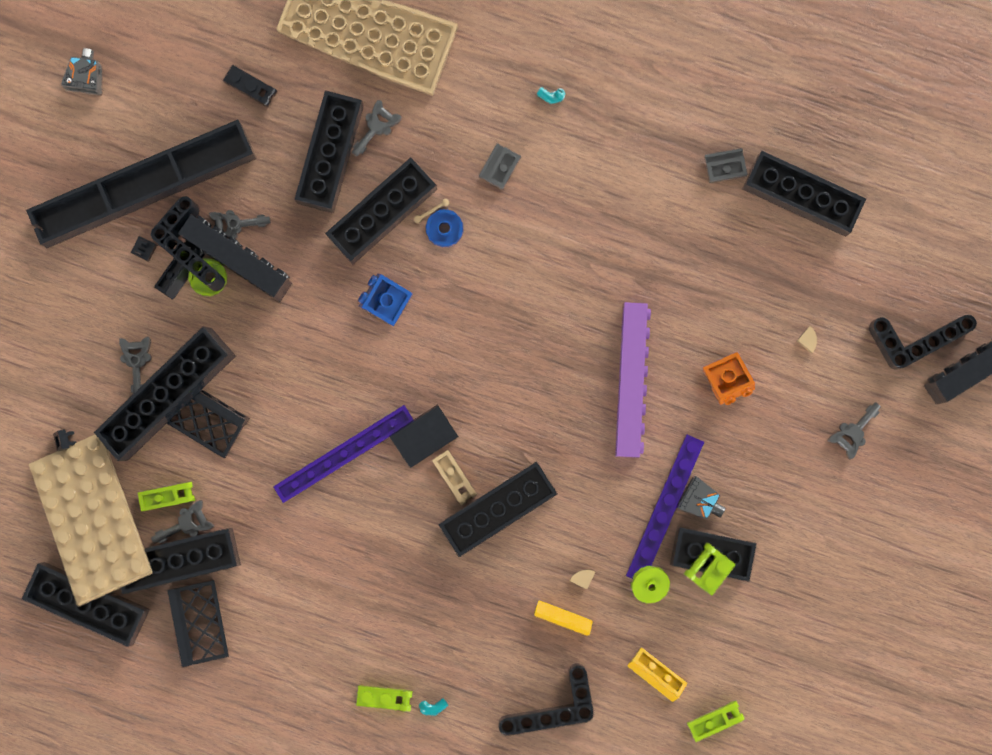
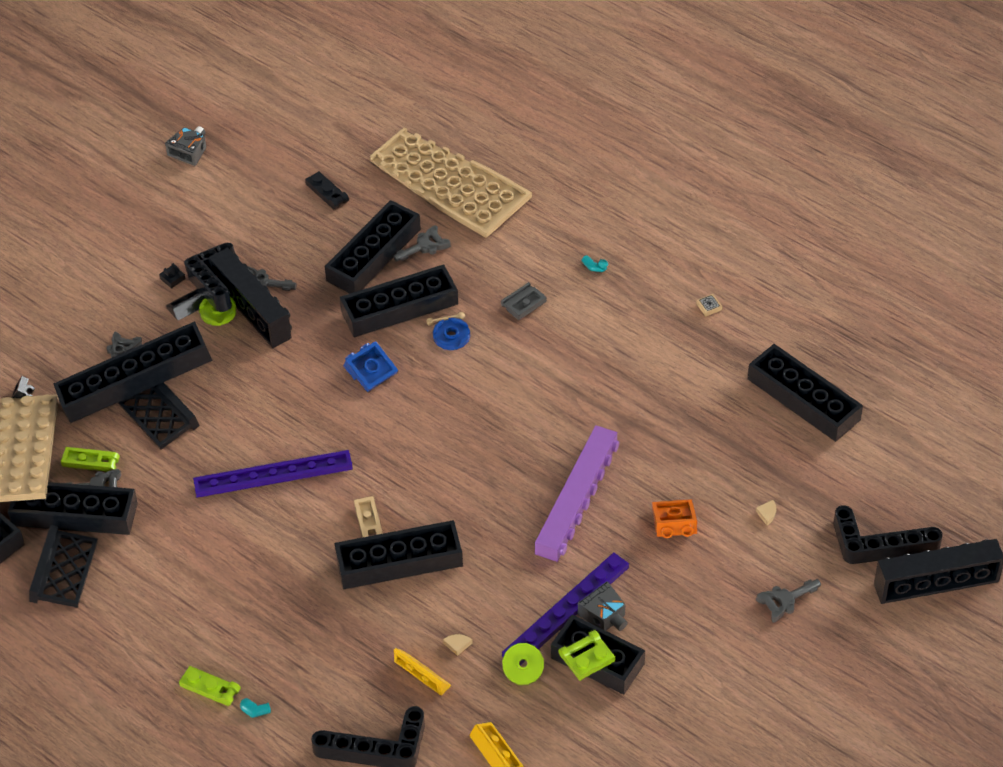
camera: 20 degrees right, 35 degrees down
black piece [26,119,257,248] -> none
black tile [389,404,459,468] -> none
dark grey plate [704,148,748,183] -> none
none -> tile [696,294,722,317]

